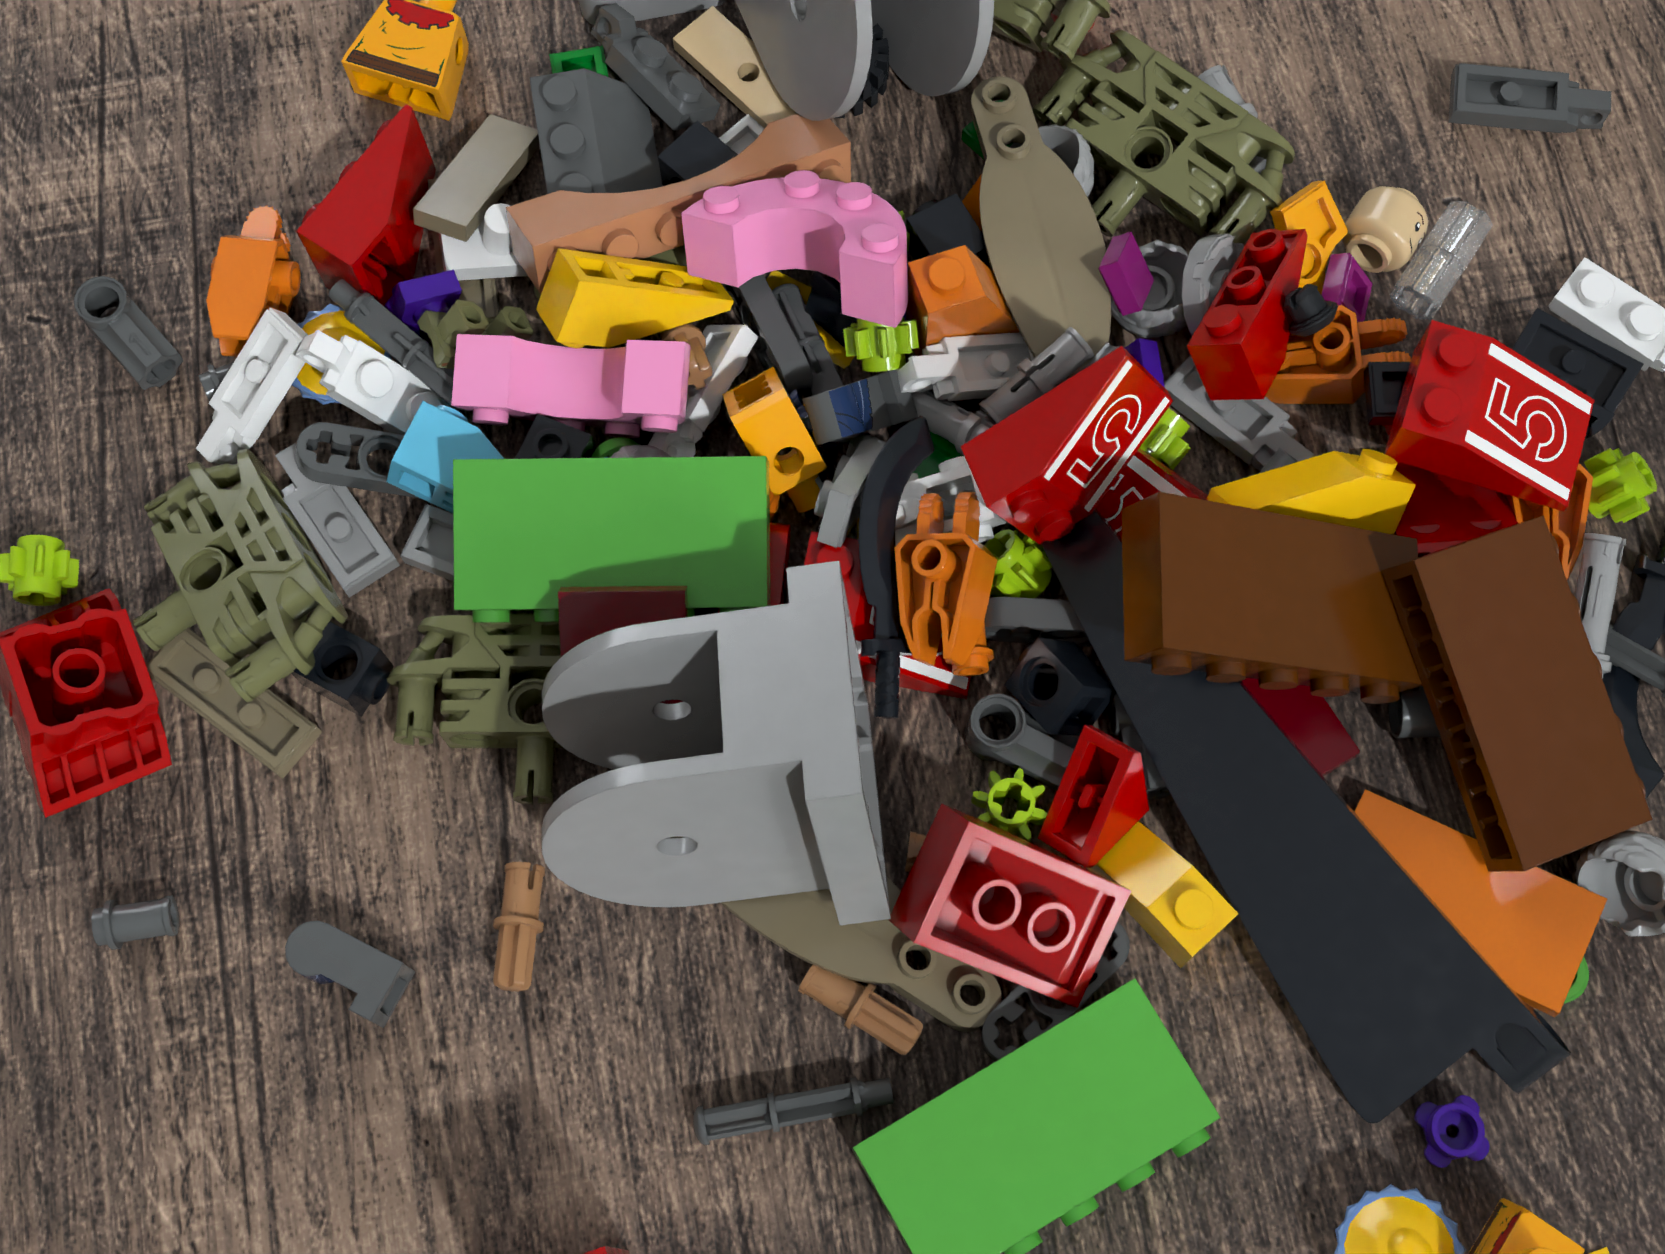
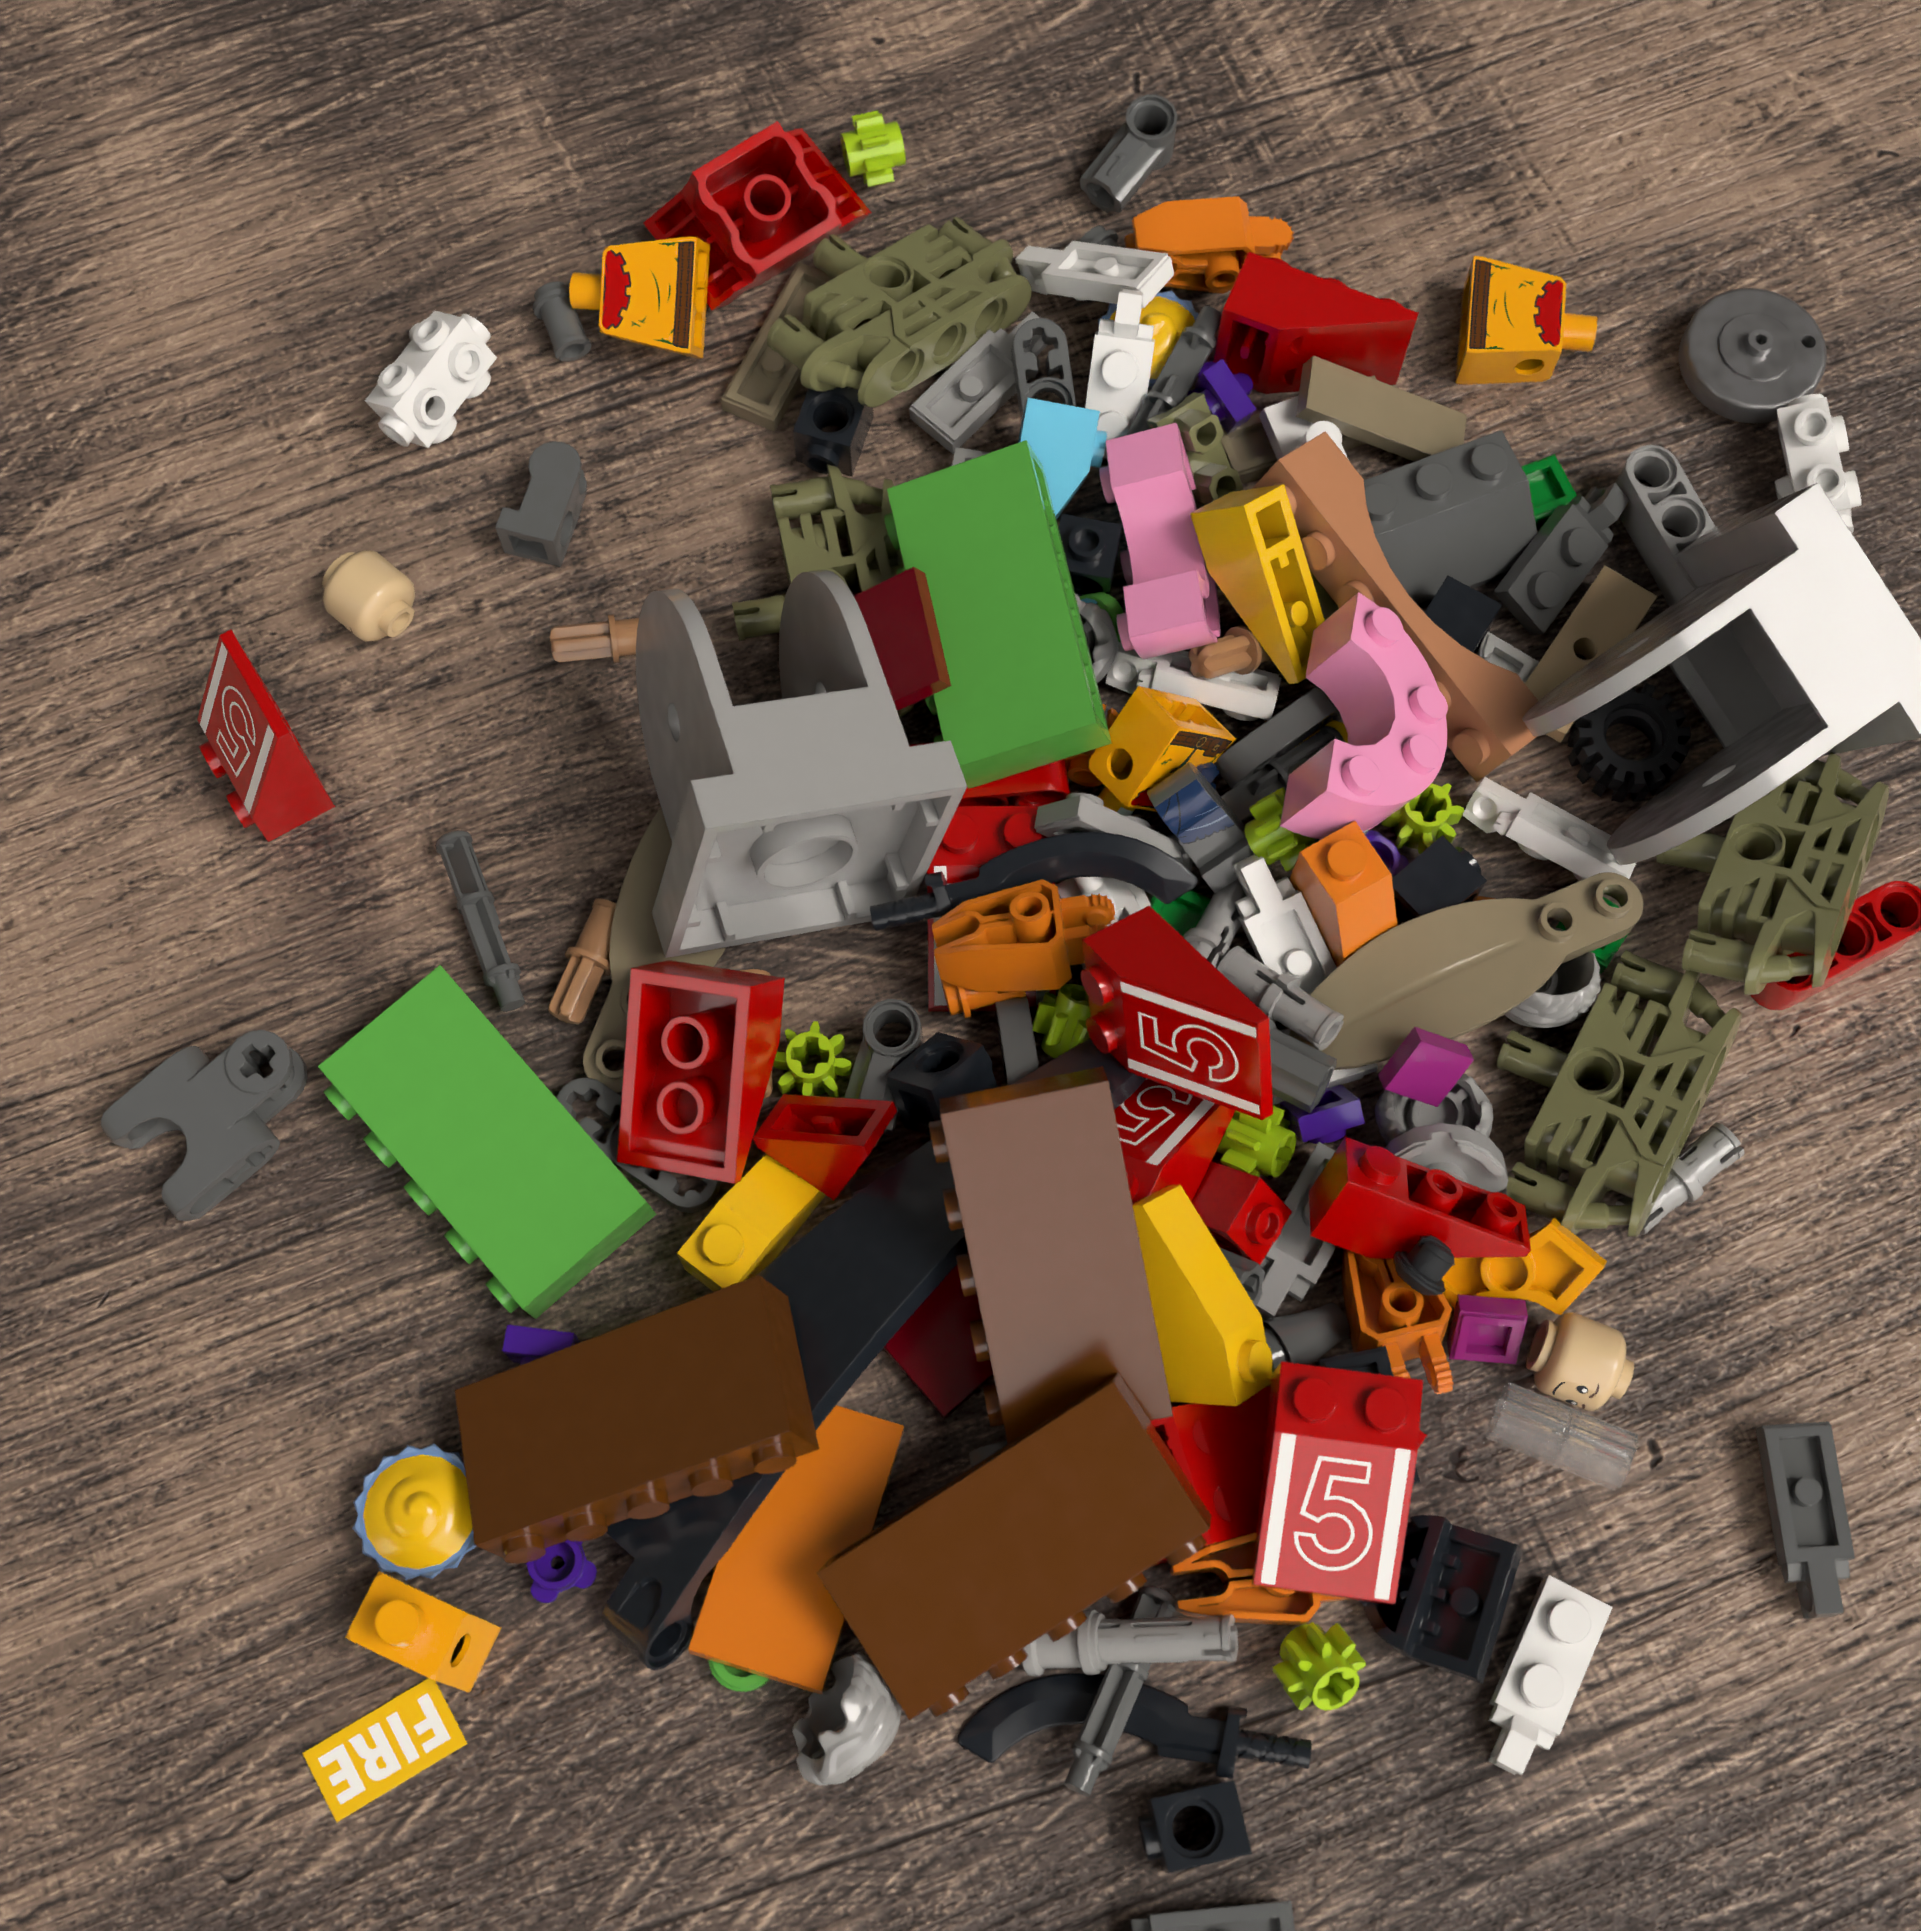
camera: 75 degrees right, 0 degrees up
none -> tan head [322,551,415,642]
none -> white brick [365,310,497,448]
none -> reddish brown brick [455,1275,819,1564]
none -> dark purple plate [502,1325,581,1366]
none -> light orange torso [569,237,710,359]
none -> red brick [1192,1161,1292,1265]
none -> dark grey cone [1263,1302,1350,1374]
none -> white hinge [1463,777,1637,881]

